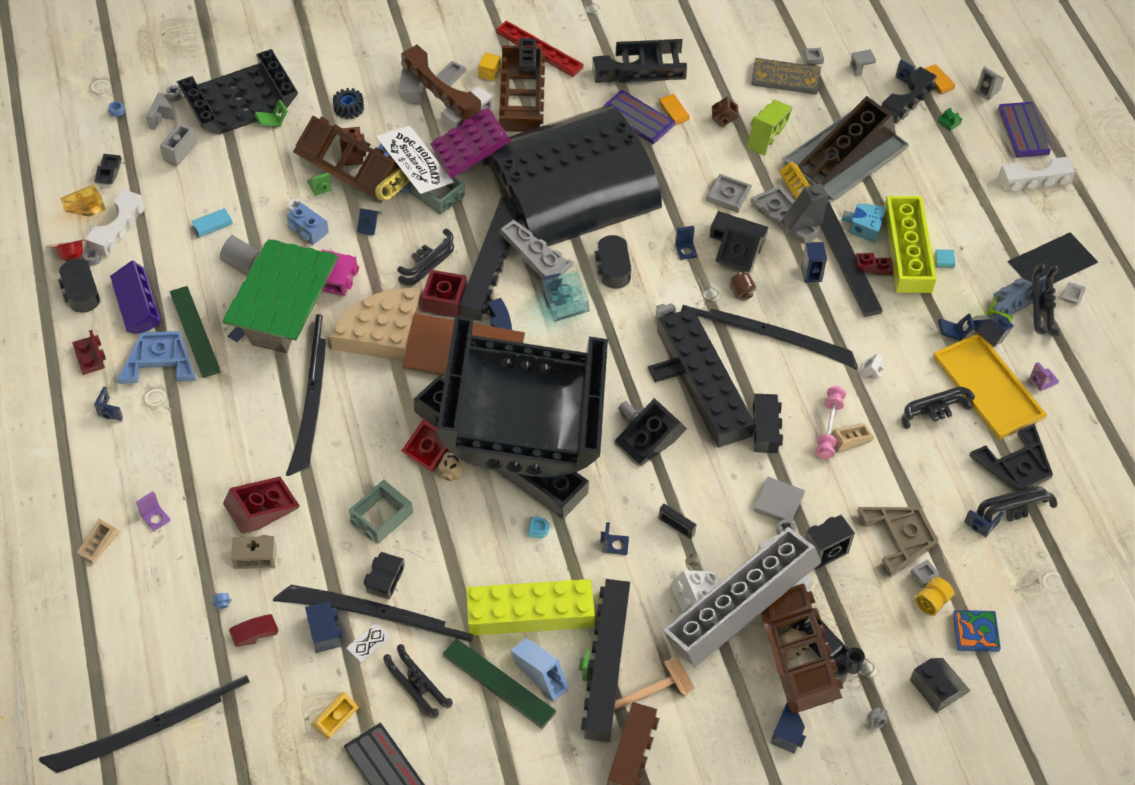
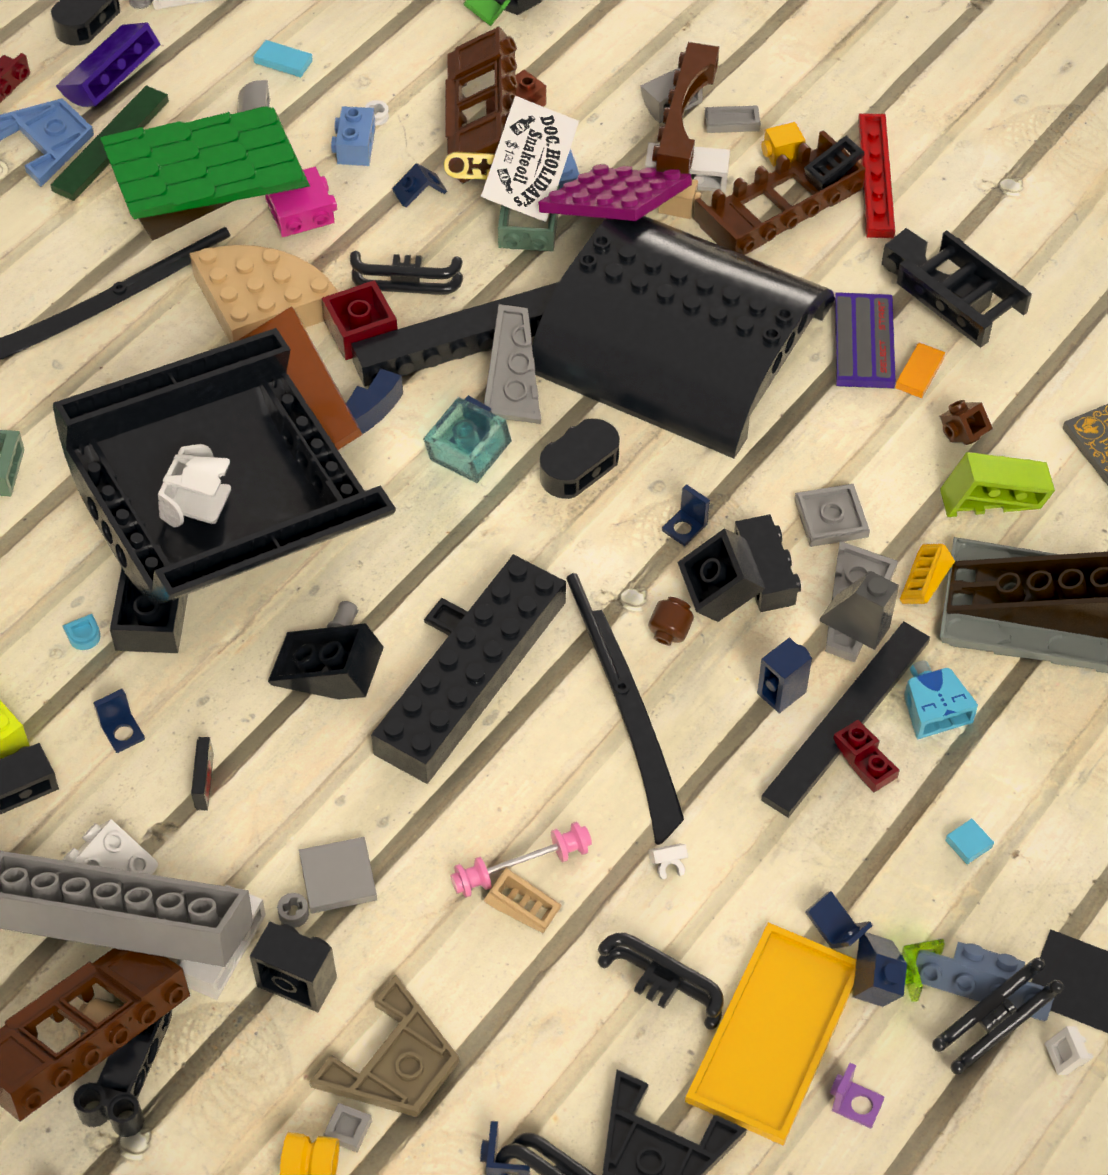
camera: 55 degrees right, 0 degrees up
bright green bracket [307,172,331,196] -> none
black bush [333,88,364,119] -> none
light grey tile [656,303,676,324] -> none
black brick [753,393,783,453] -> none
neon yellow brick [884,196,937,293] -> none
none -> white piece [158,444,231,527]

